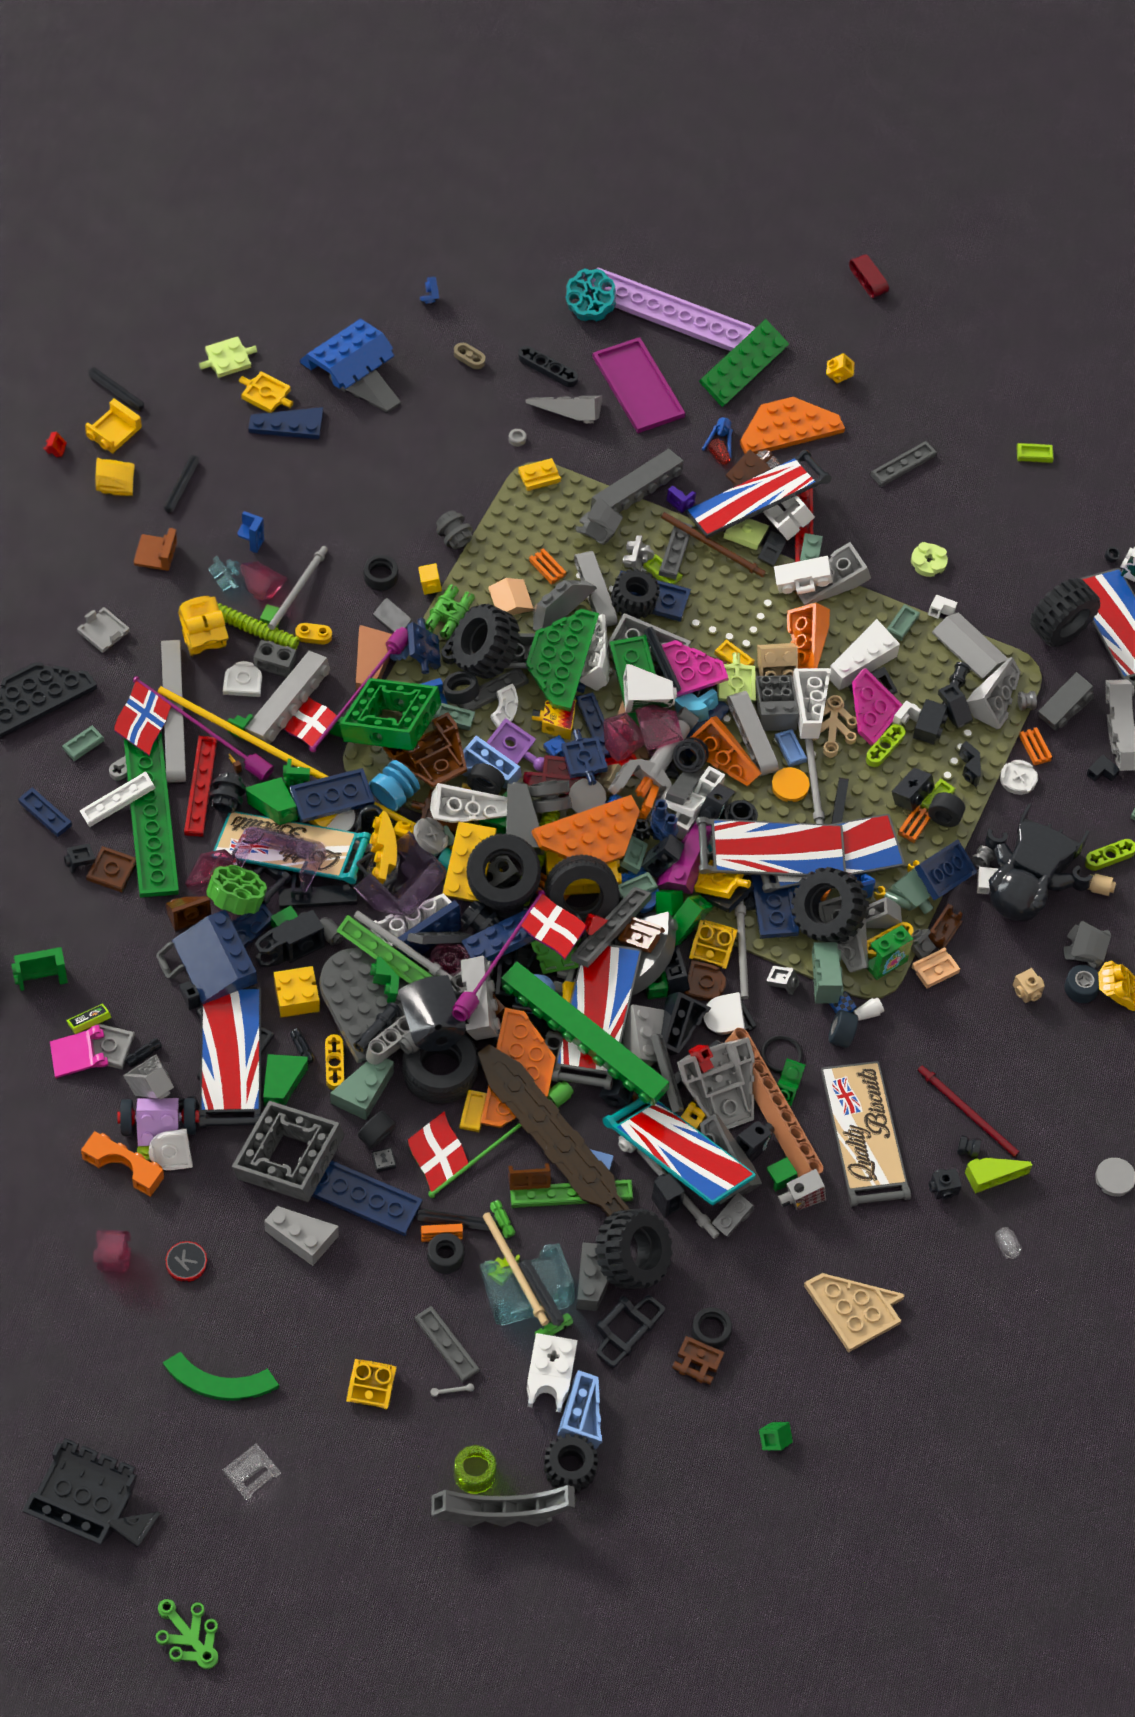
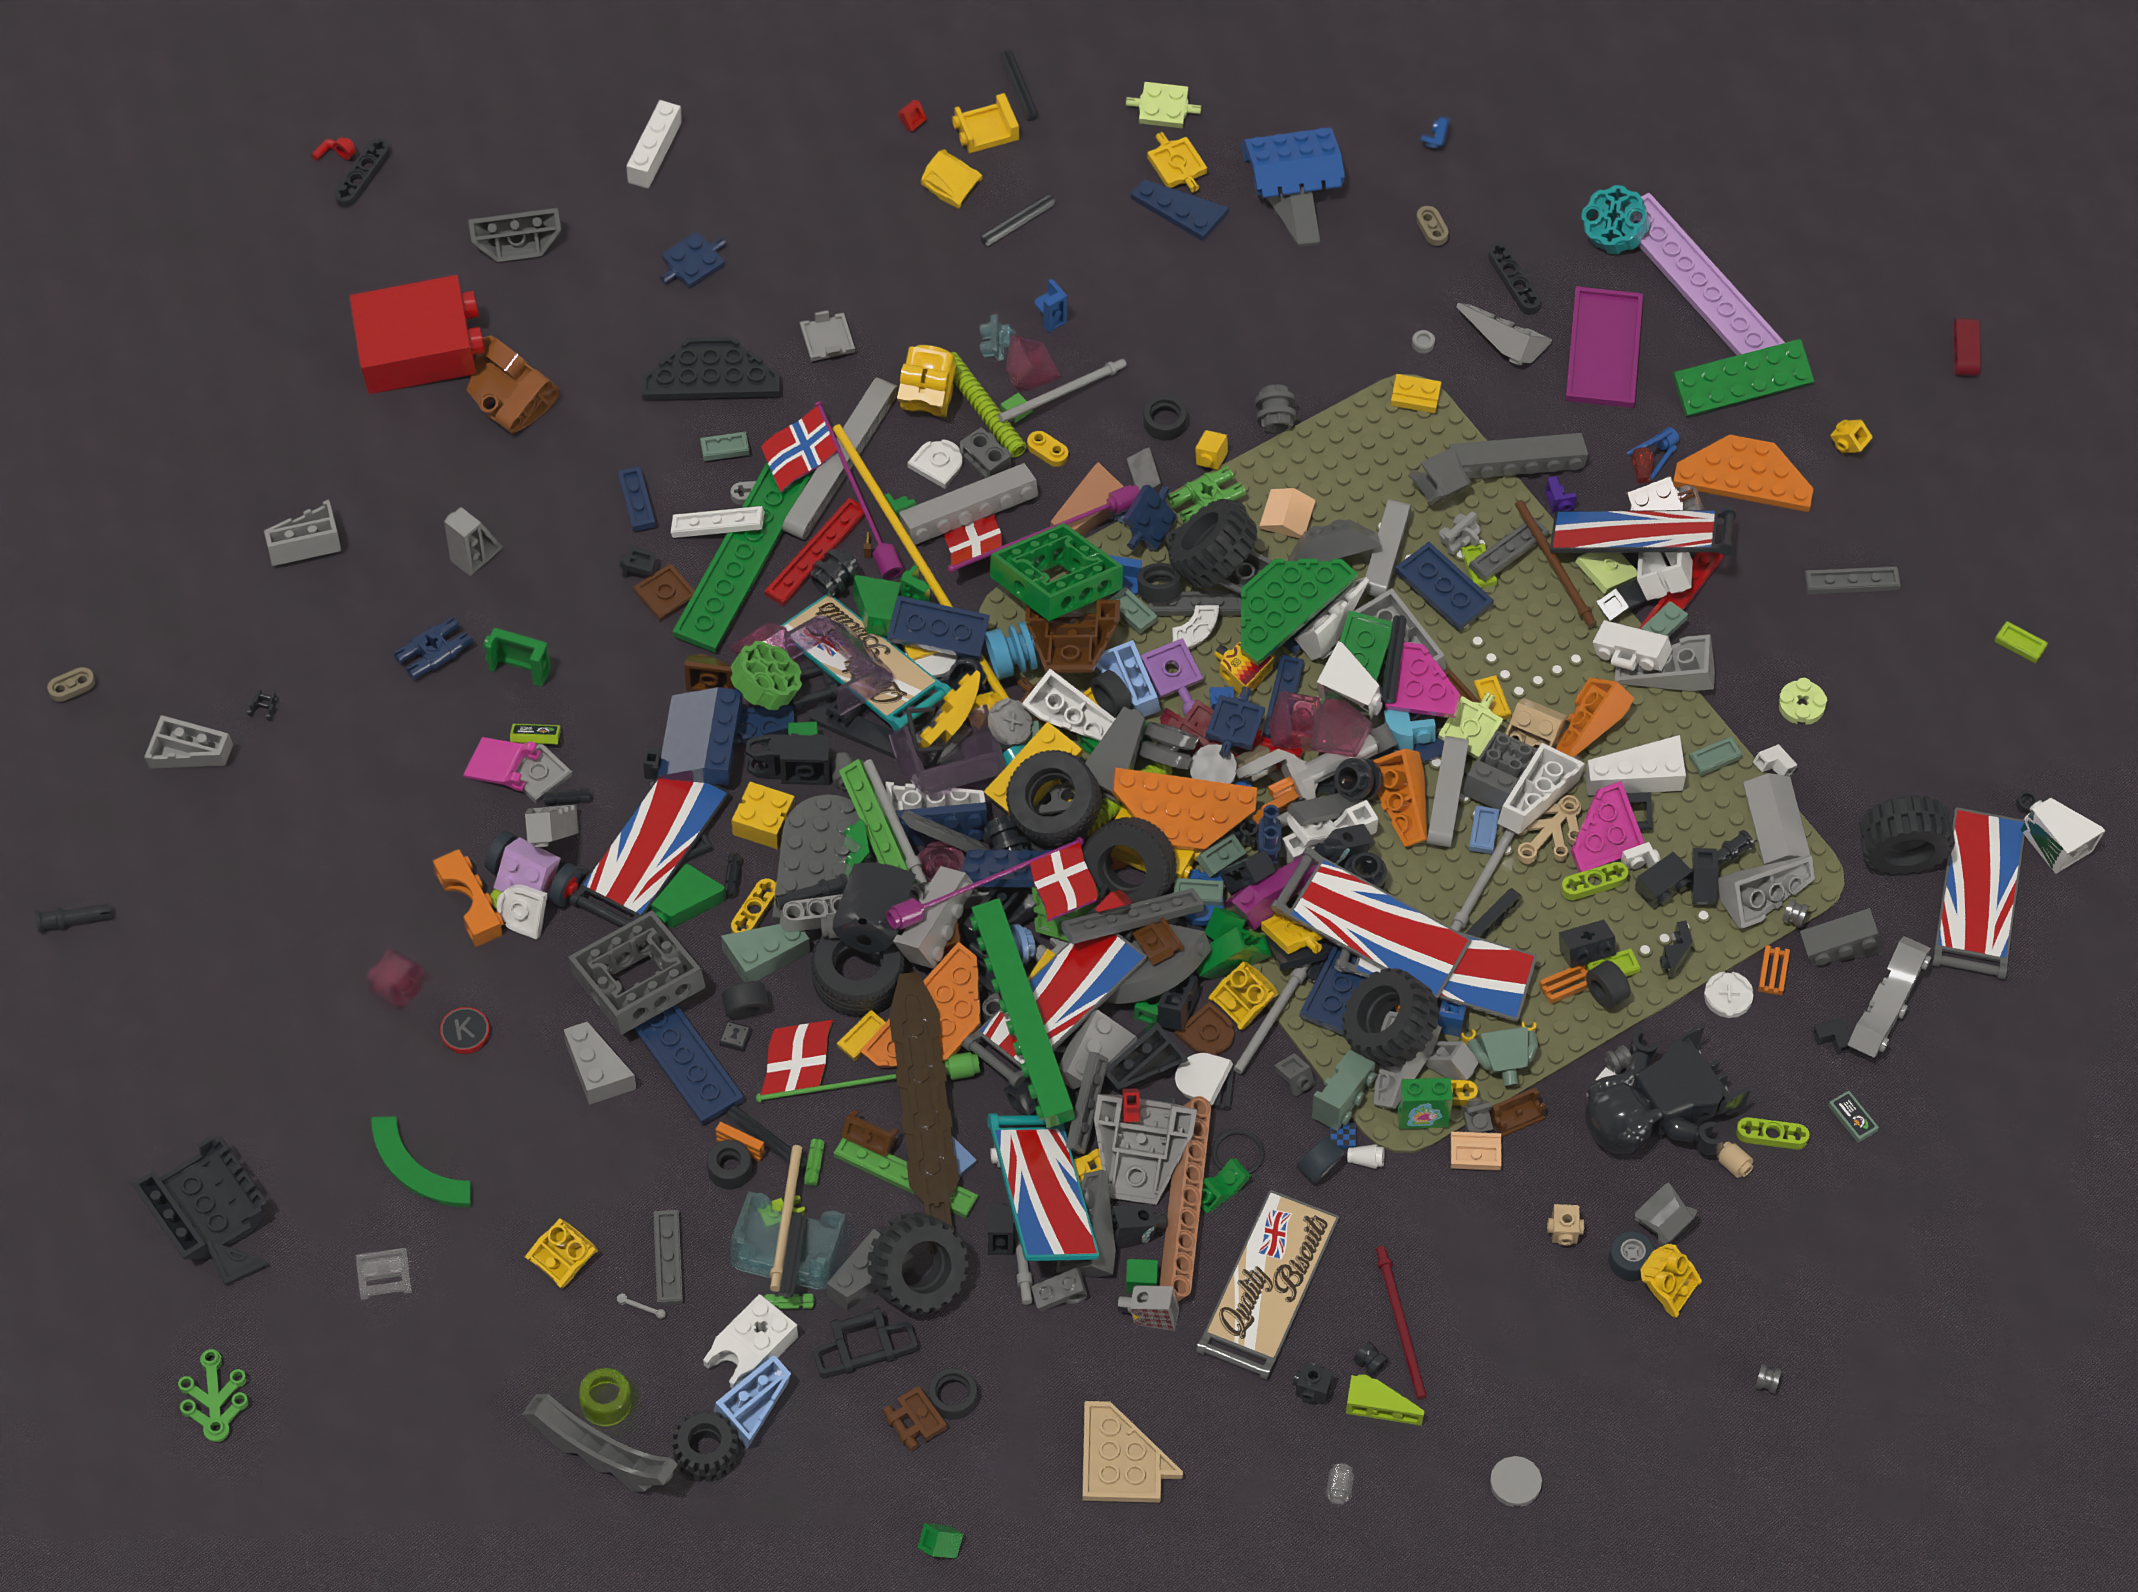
camera: 35 degrees right, 0 degrees up
dark orange bracket [134,528,177,571] -> none
dark grey piece [156,942,185,979] -> none
orange tile [529,548,566,585] -> none
black tyre [611,569,660,619] -> none
light orange tile [772,767,810,802] -> none
dark blue plate [914,840,977,900] -> none

